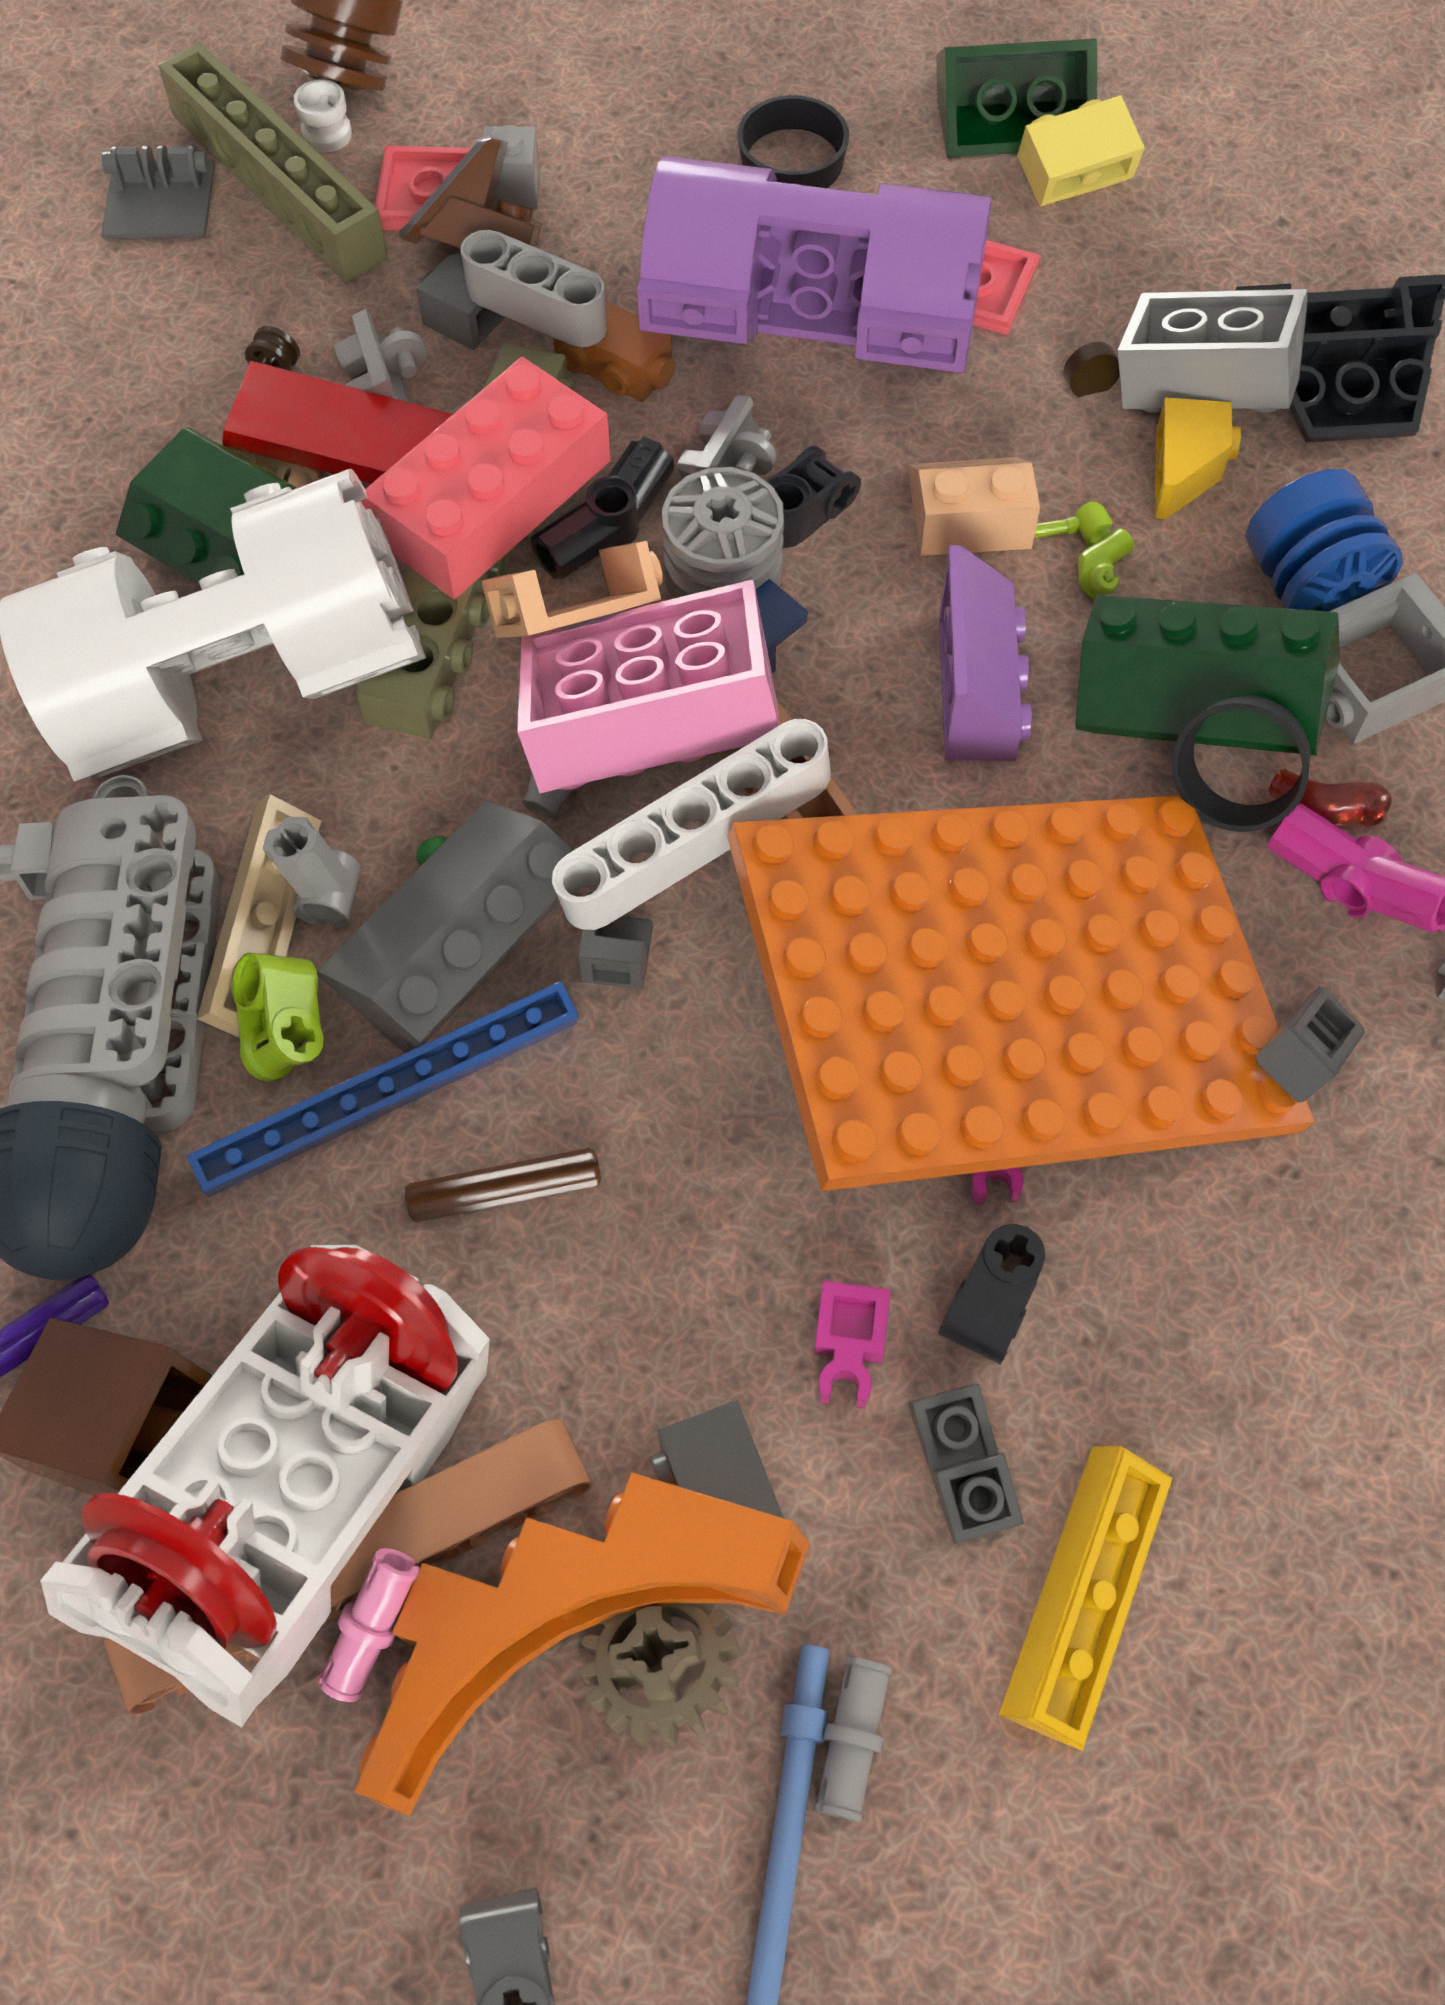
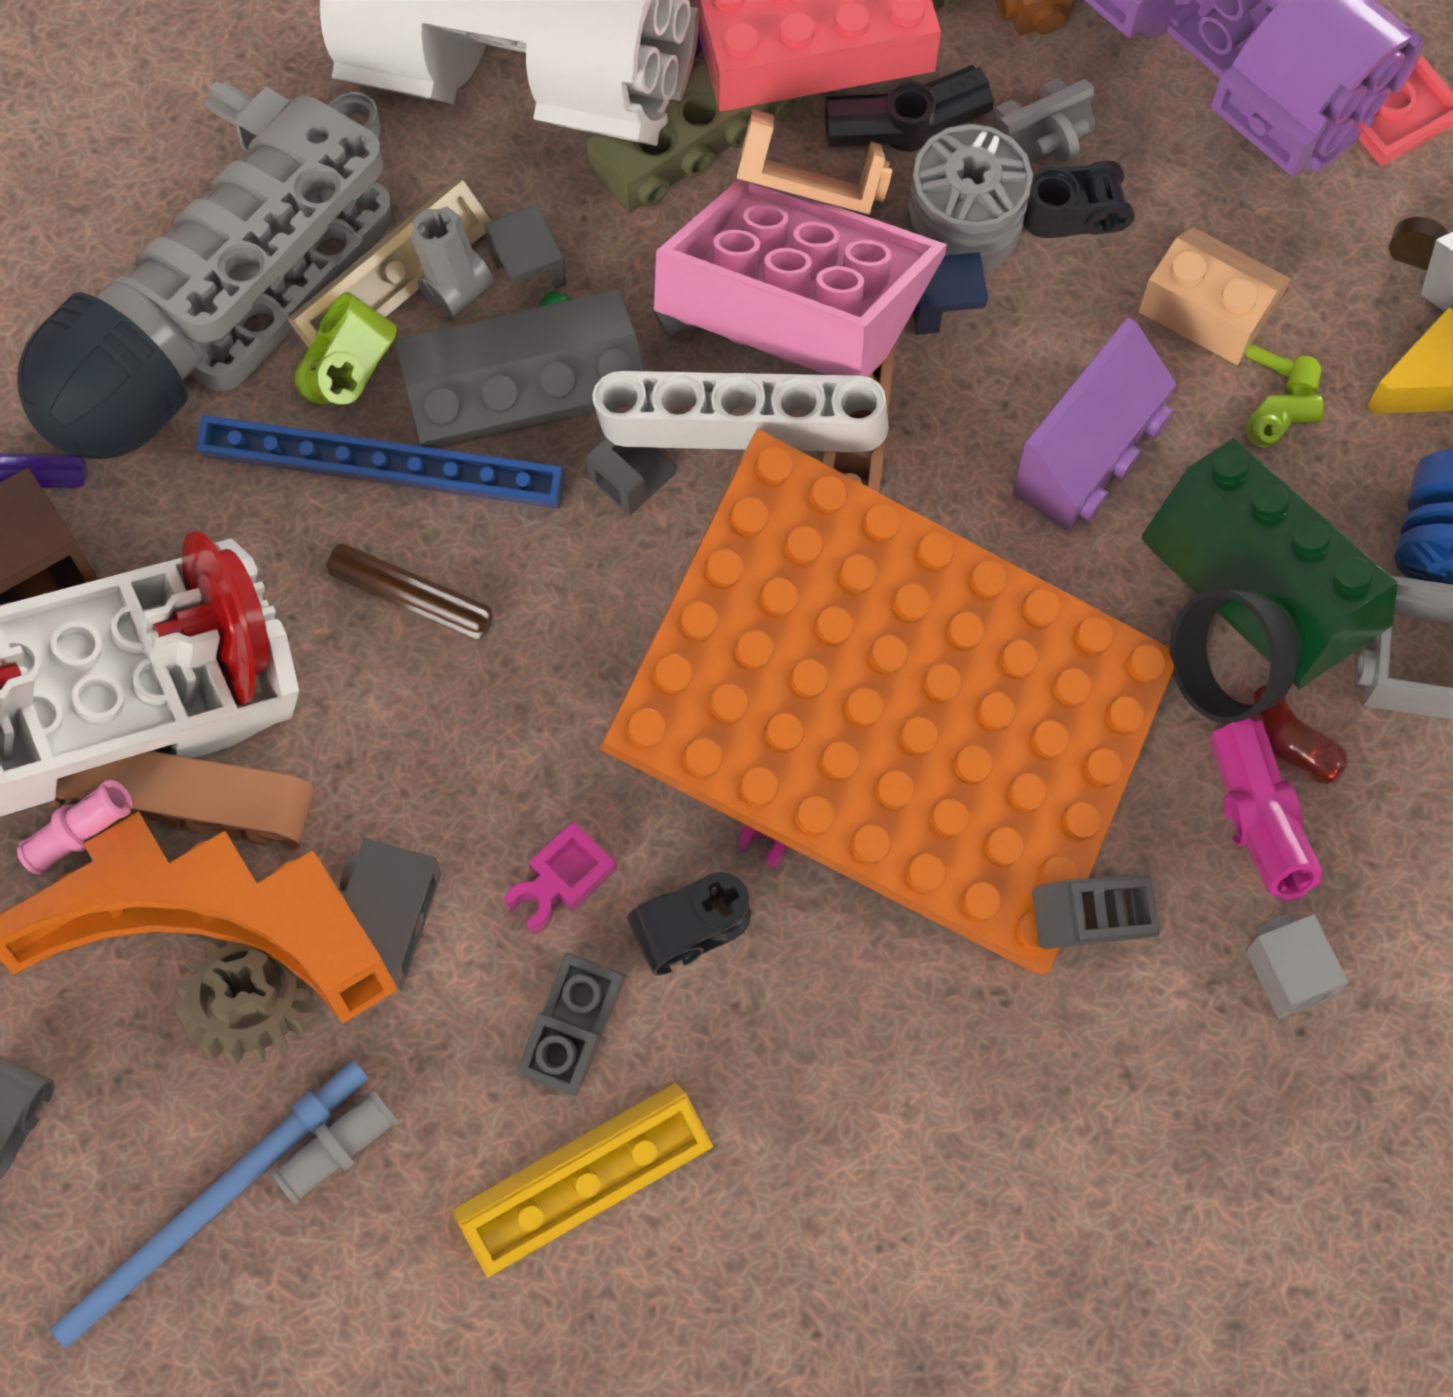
camera: 35 degrees right, 5 degrees up
none -> dark grey panel [485,204,566,289]

